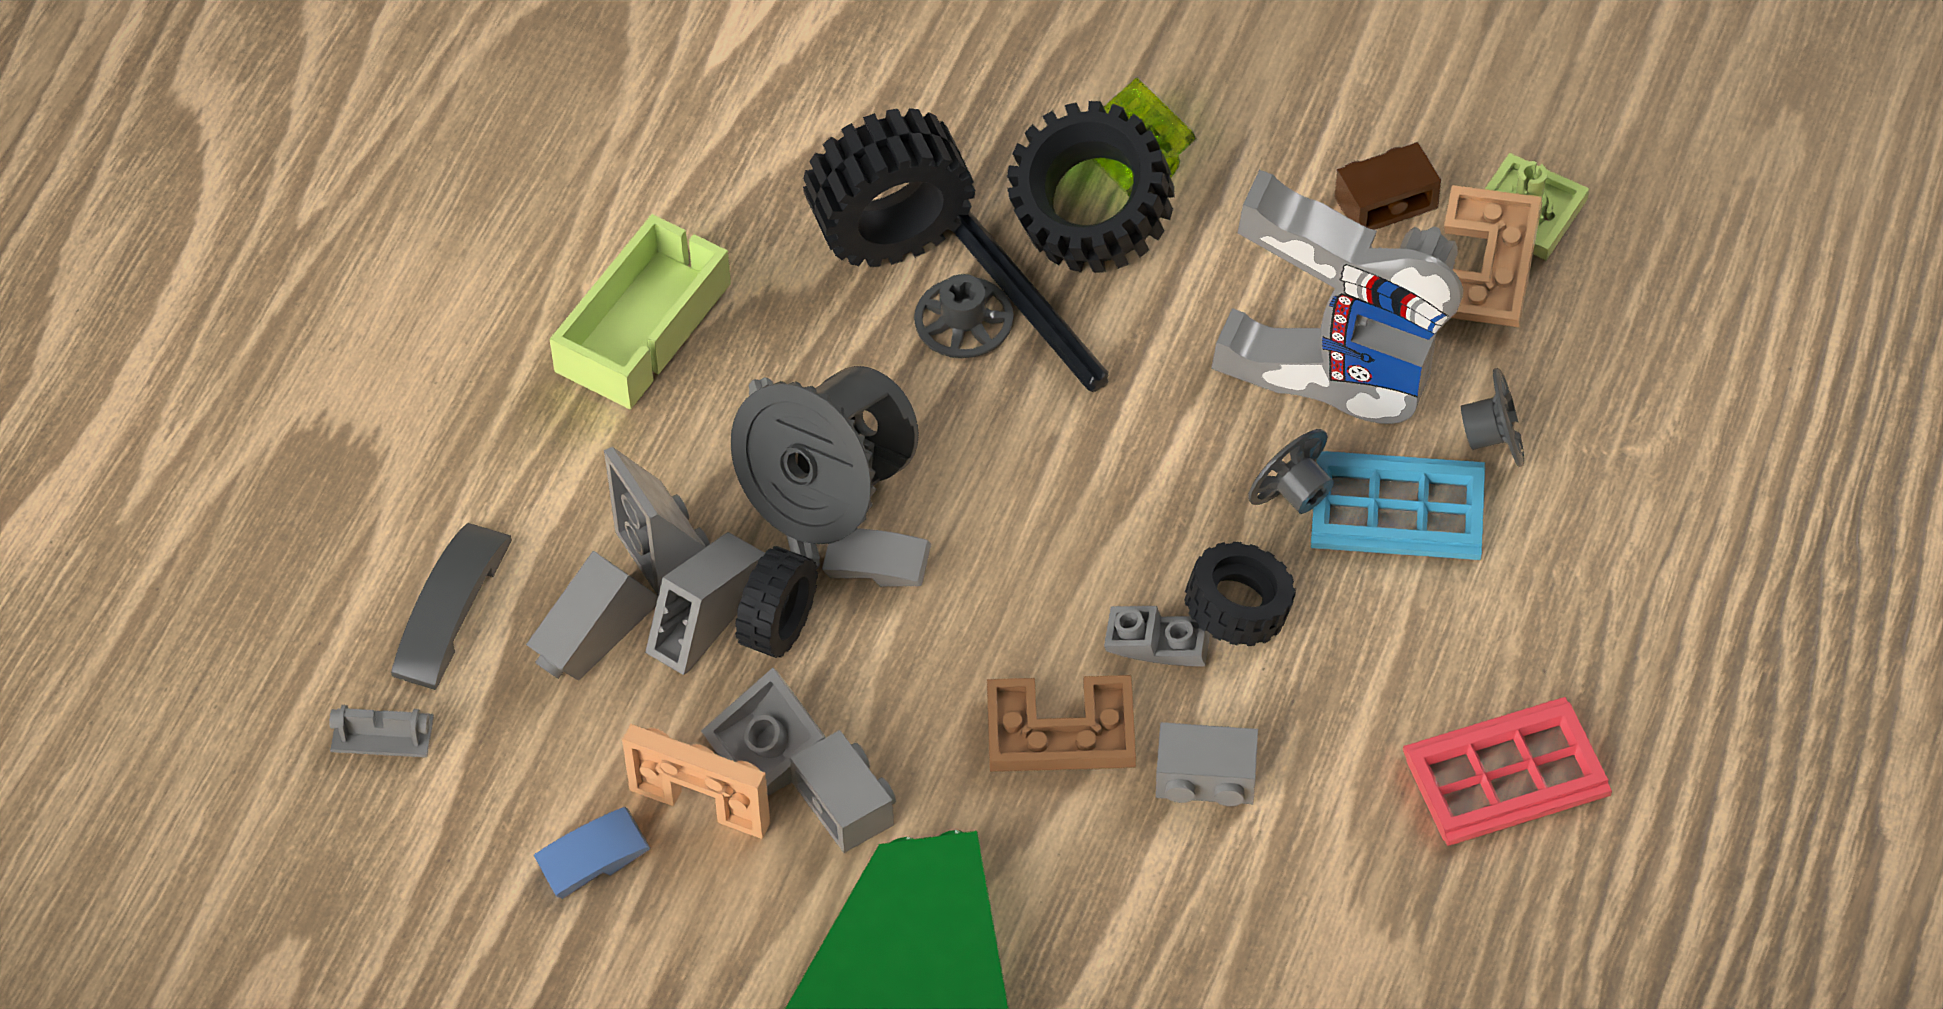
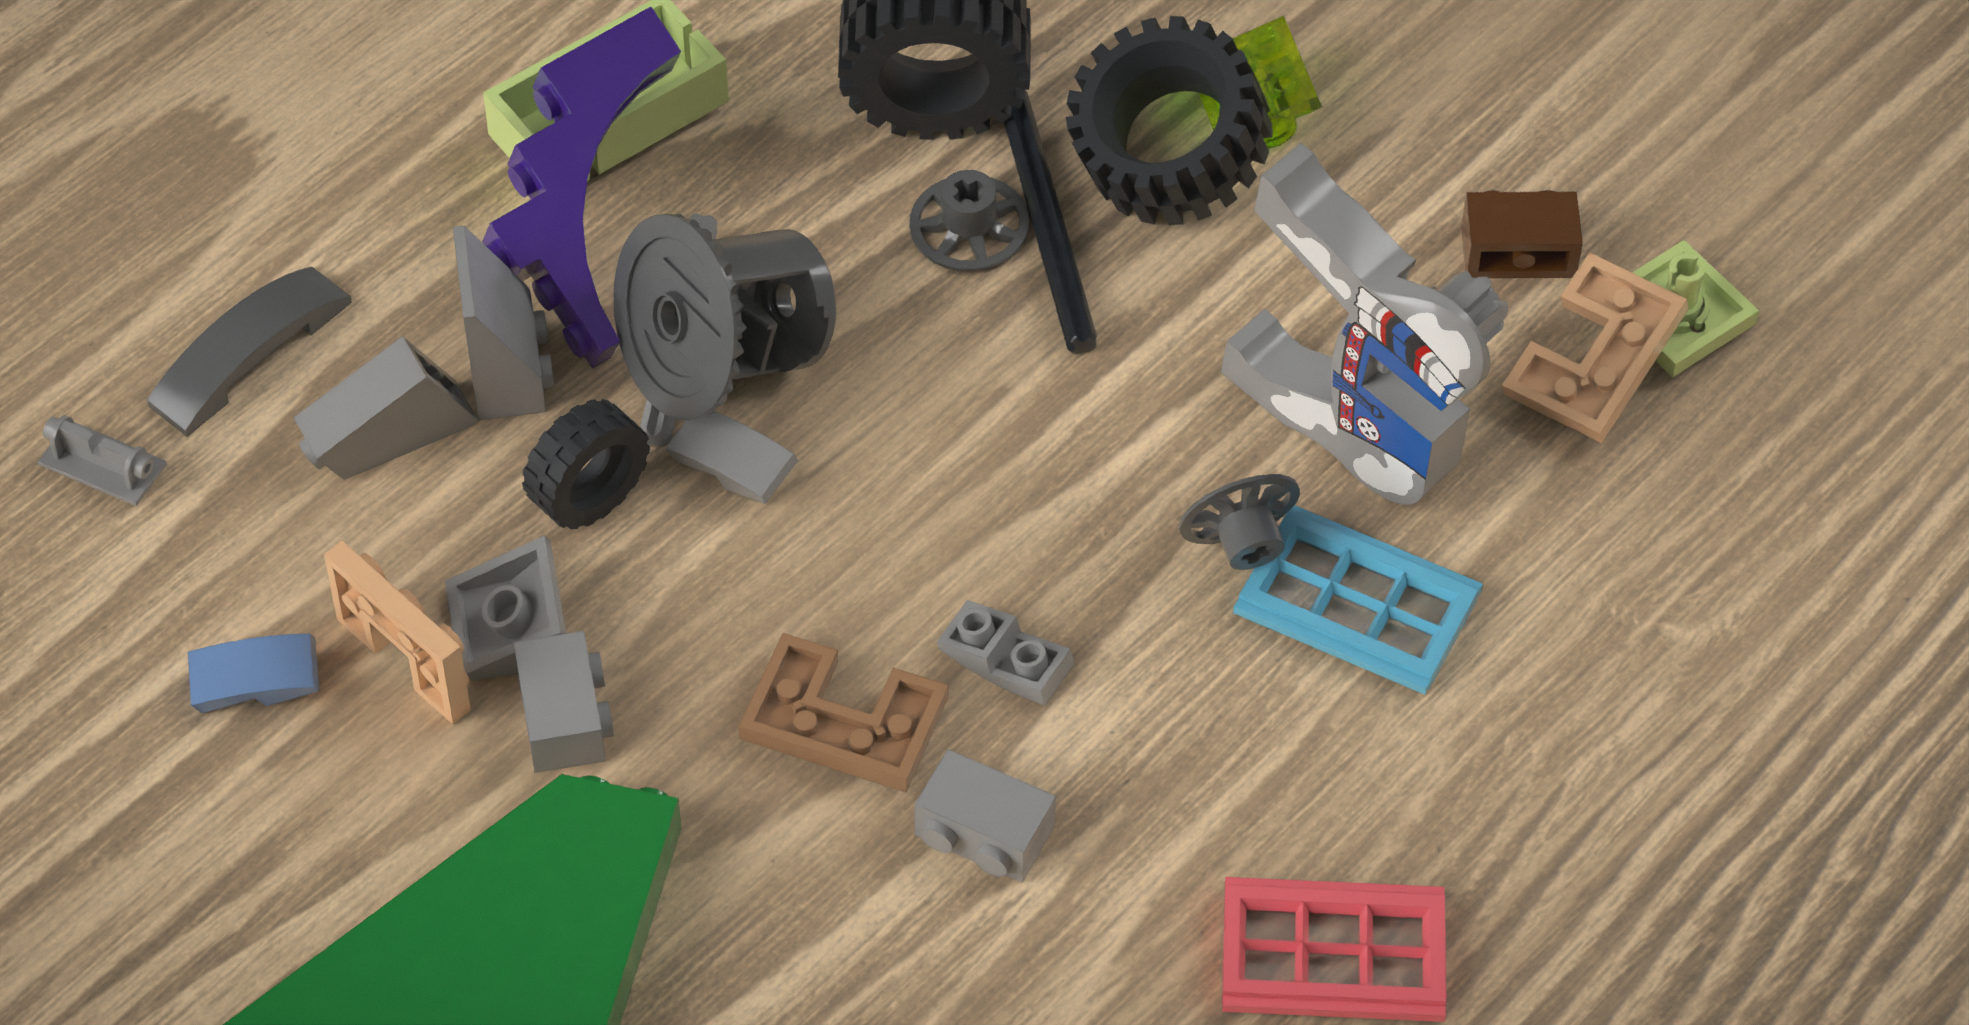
camera: 20 degrees right, 0 degrees up
light grey slope [645,532,765,675] -> none
black tyre [1184,541,1296,646] -> none
dark grey wheel [1461,368,1524,467] -> none
none -> dark purple arch [482,6,681,369]

